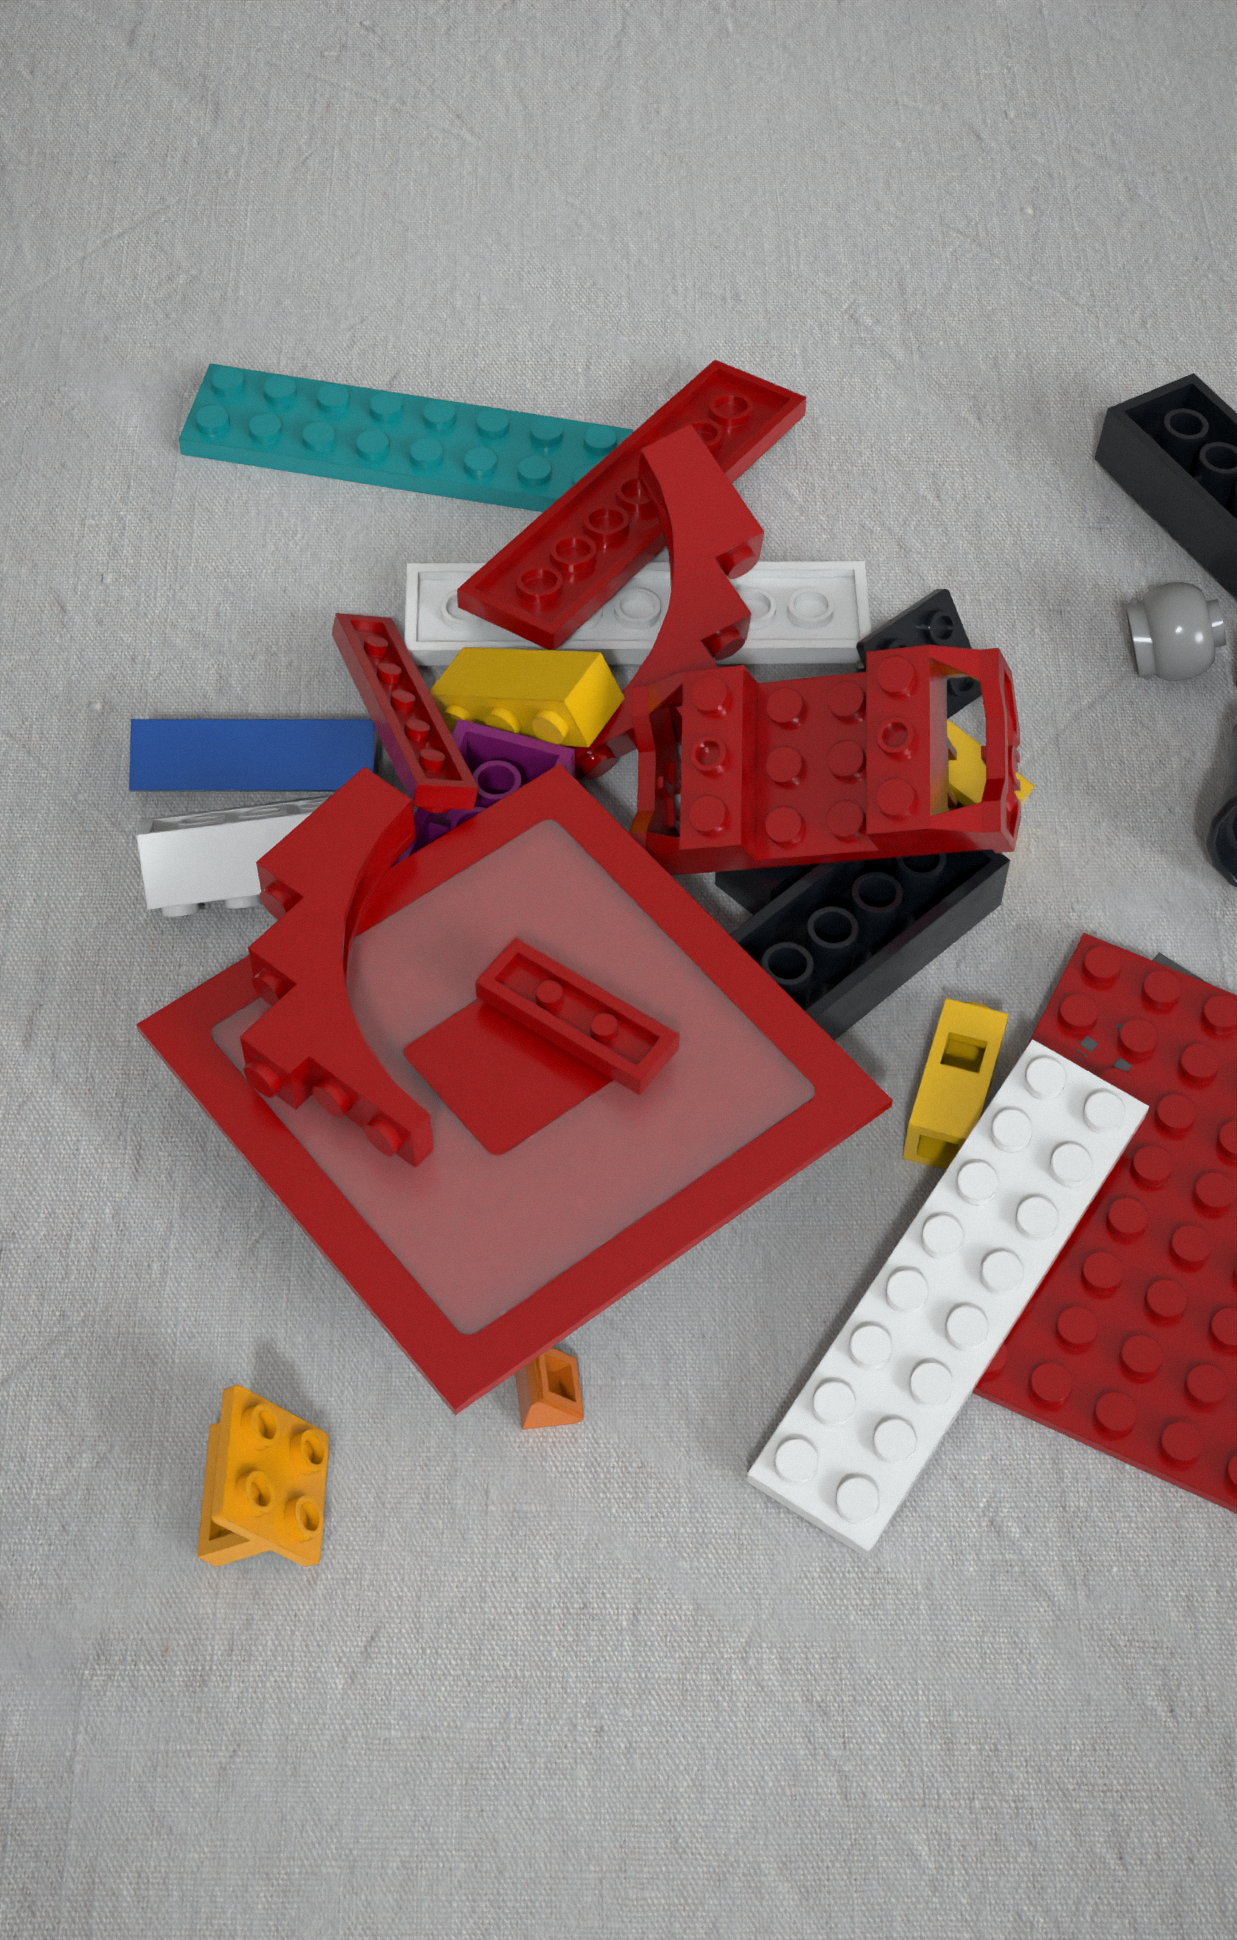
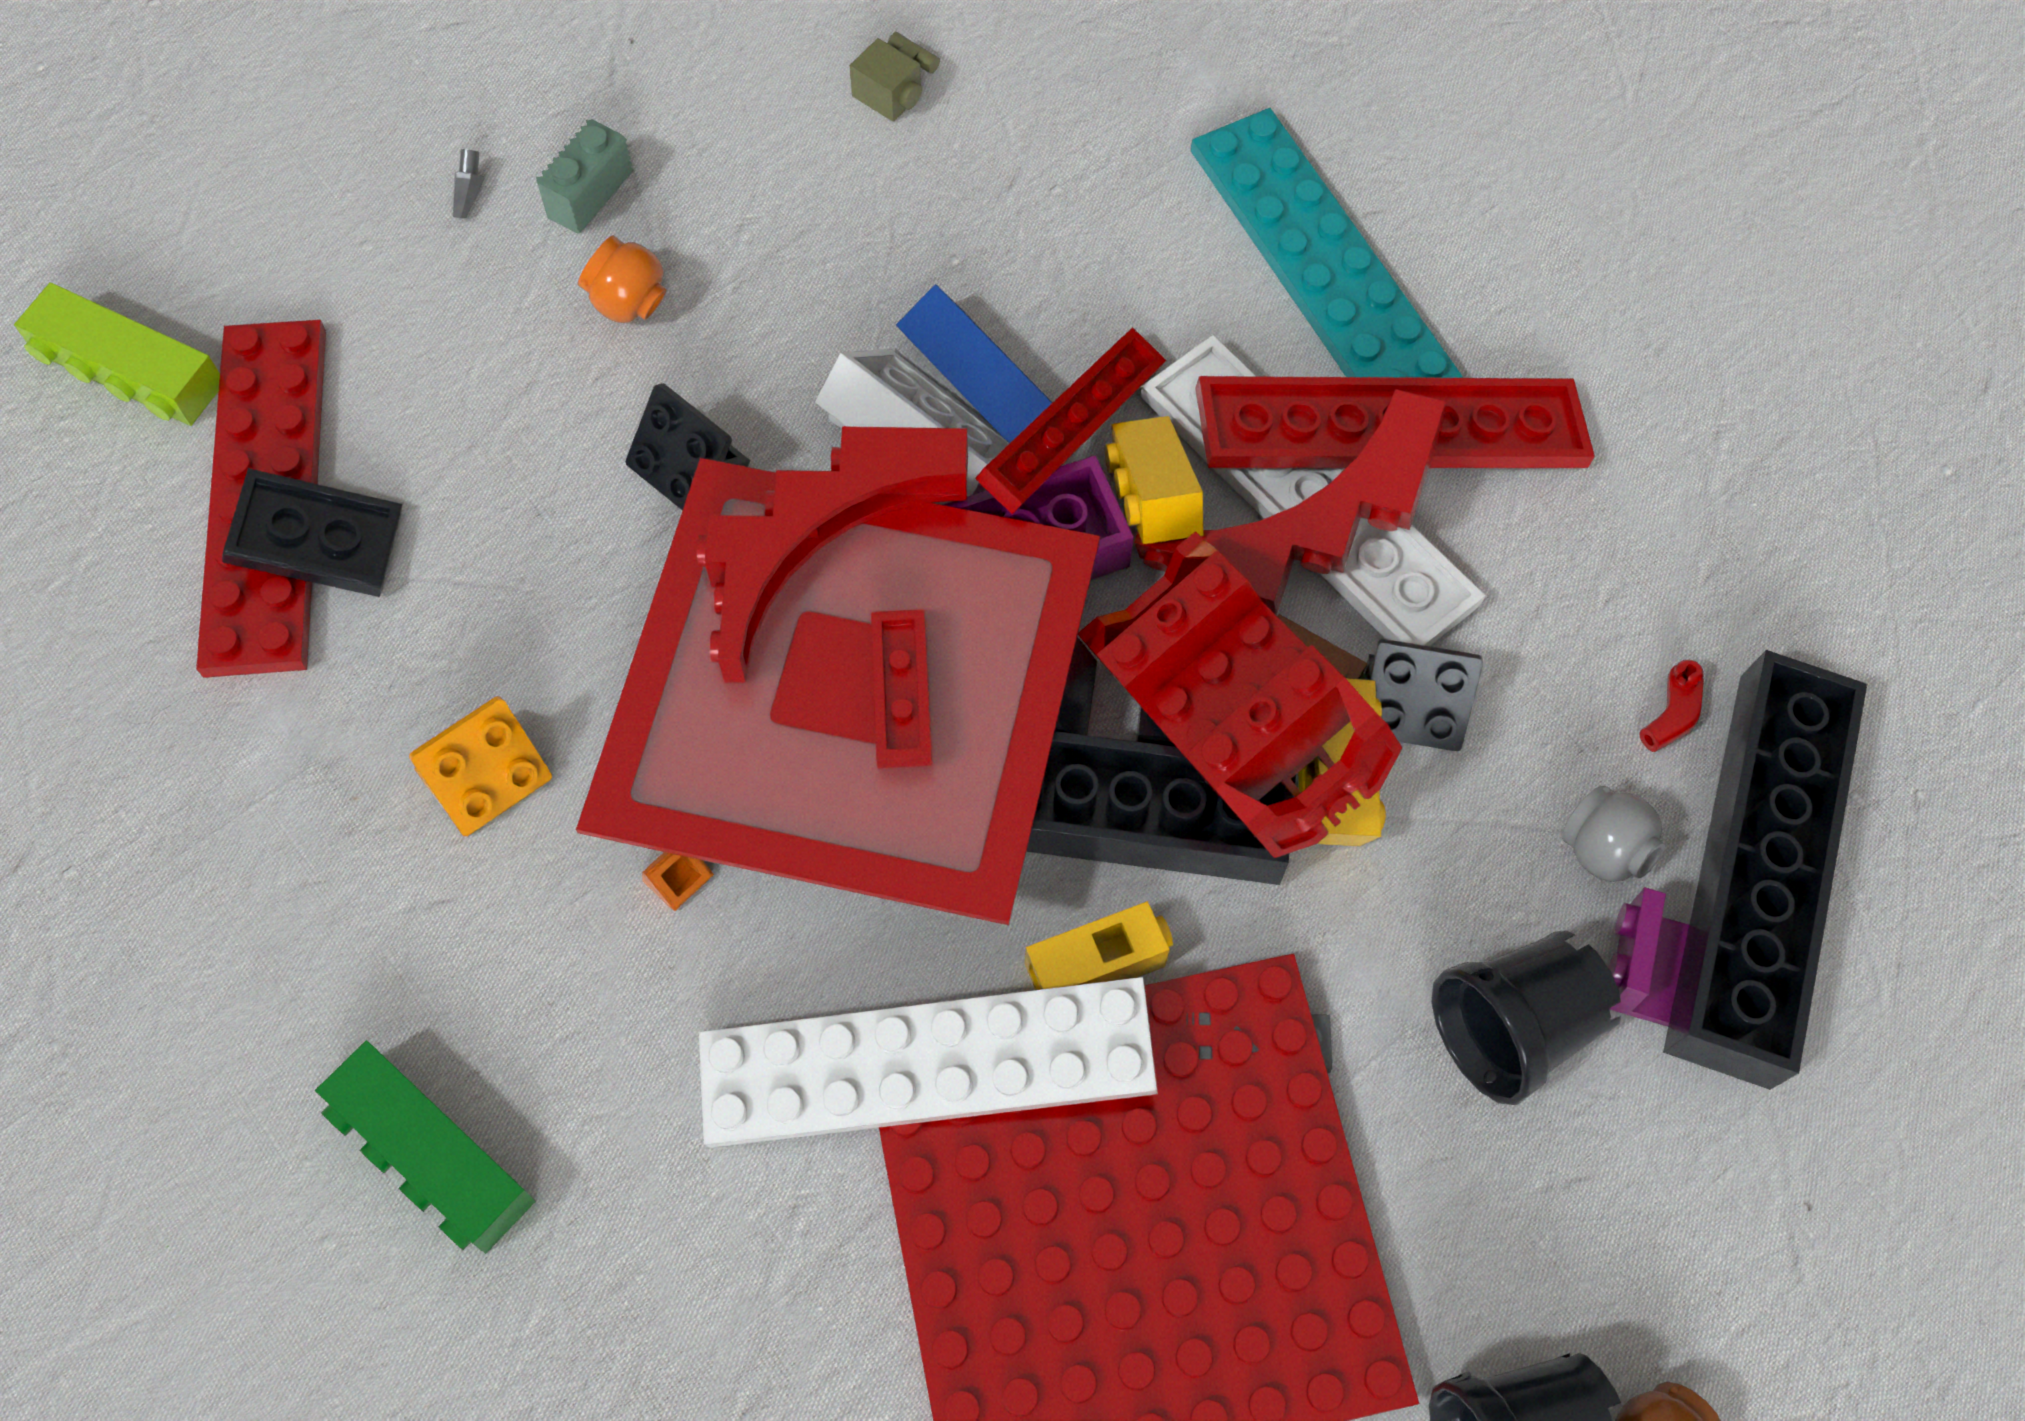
camera: 50 degrees right, 10 degrees up
none -> green brick [314,1040,536,1254]
none -> black bracket [625,383,751,511]
none -> red arm [1639,659,1704,752]

